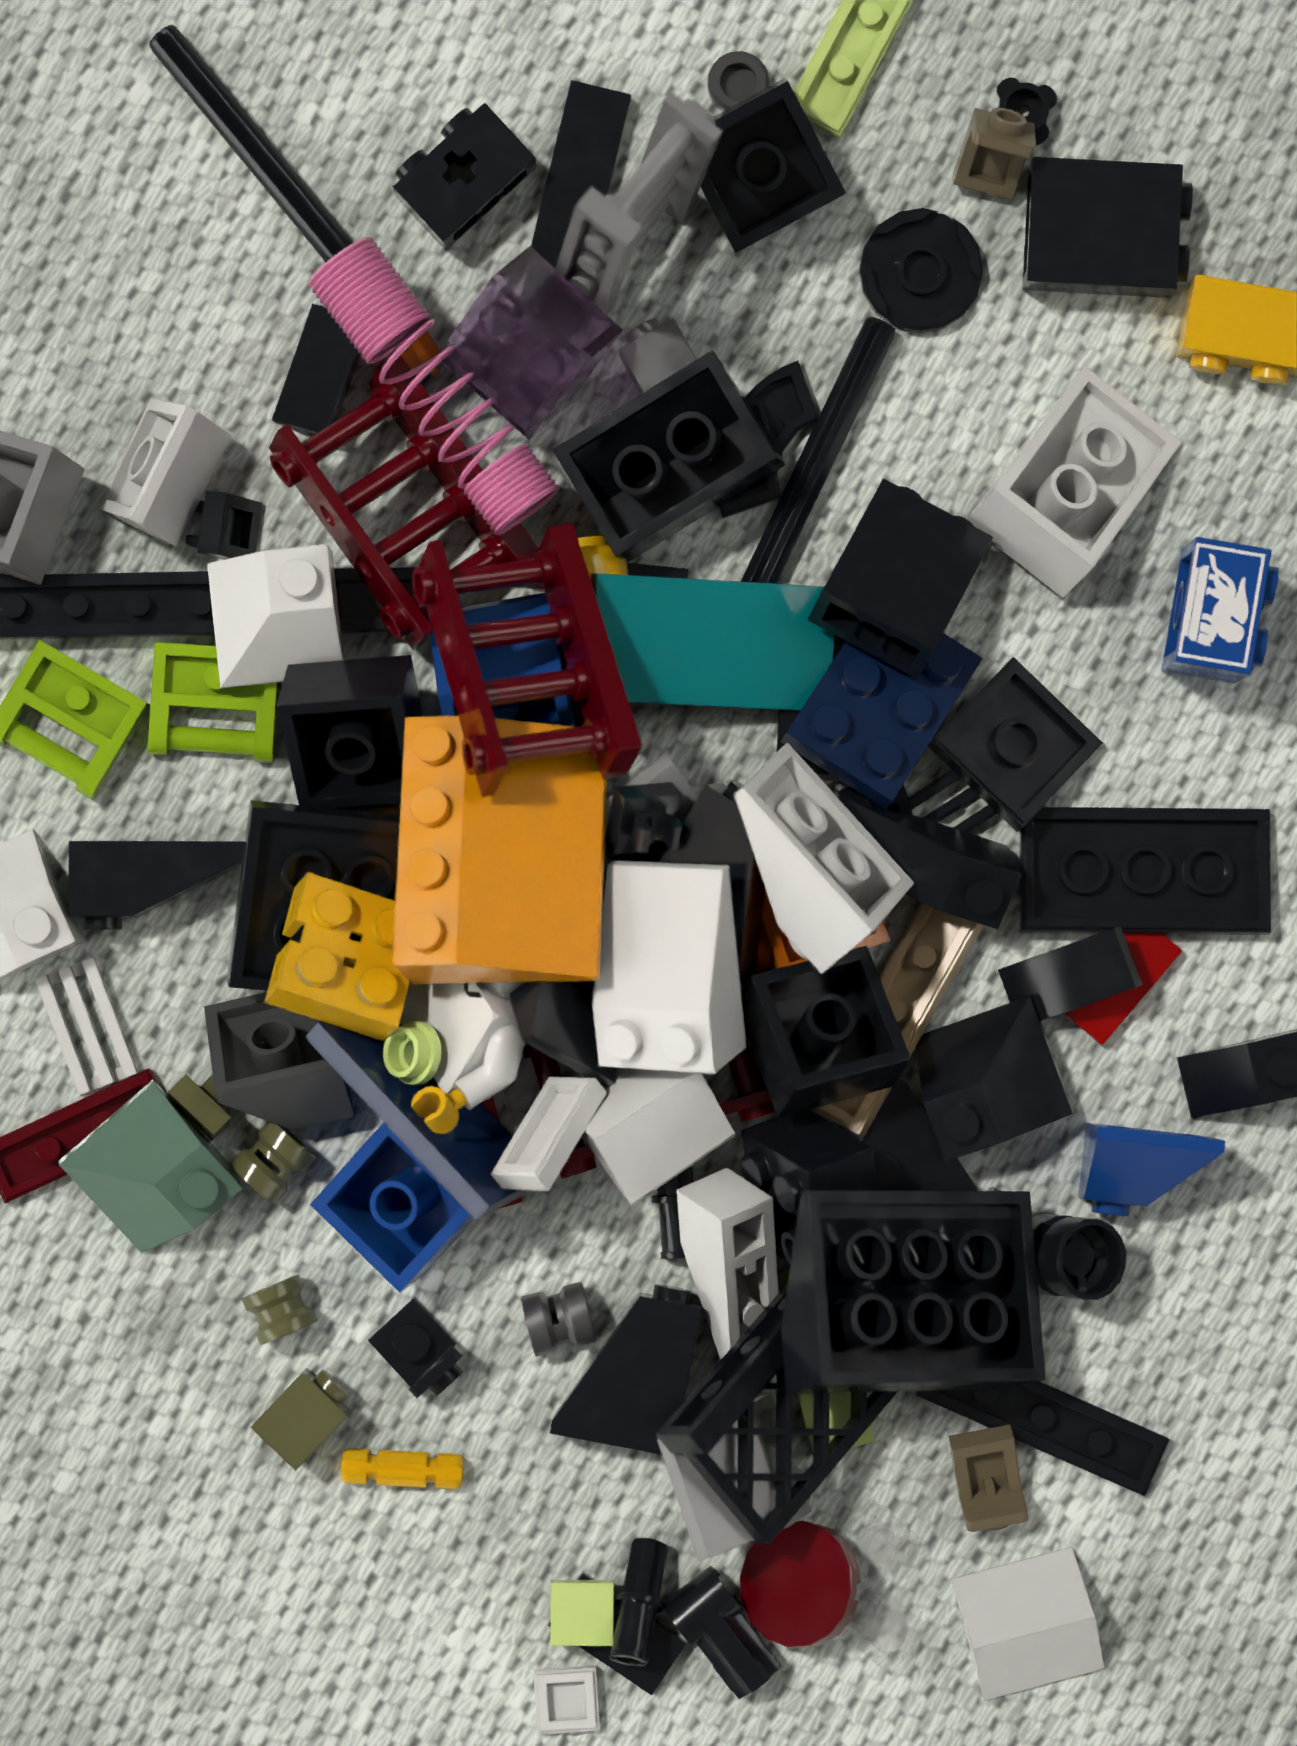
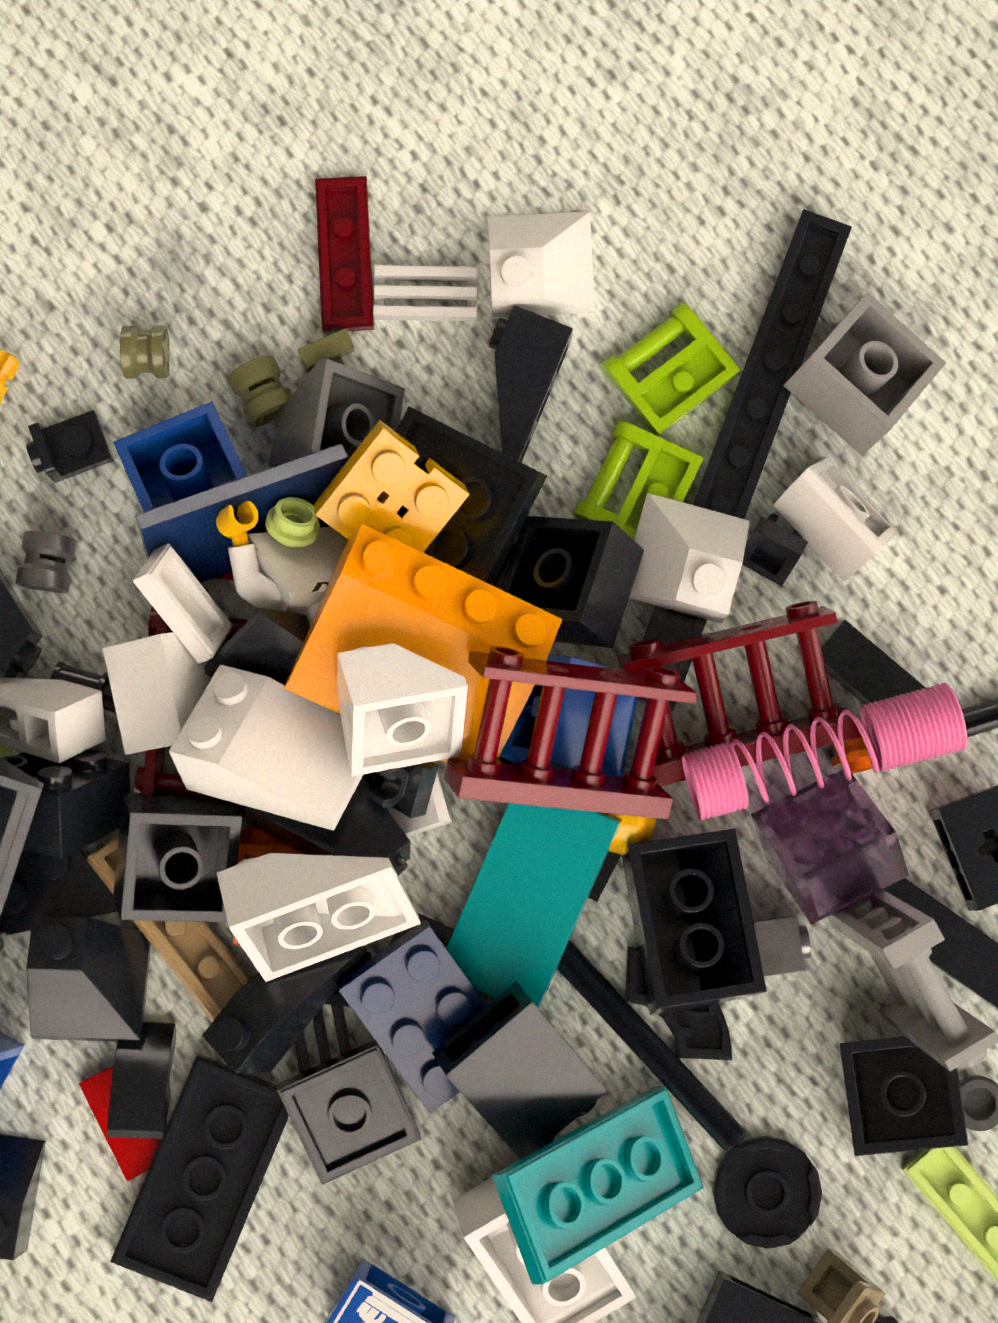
camera: 115 degrees right, 5 degrees down
sand green slope [58,1080,243,1253] -> none
olive brick [250,1368,352,1471] -> none
none -> white slope [337,643,468,777]
none -> teal tile [492,1085,704,1285]

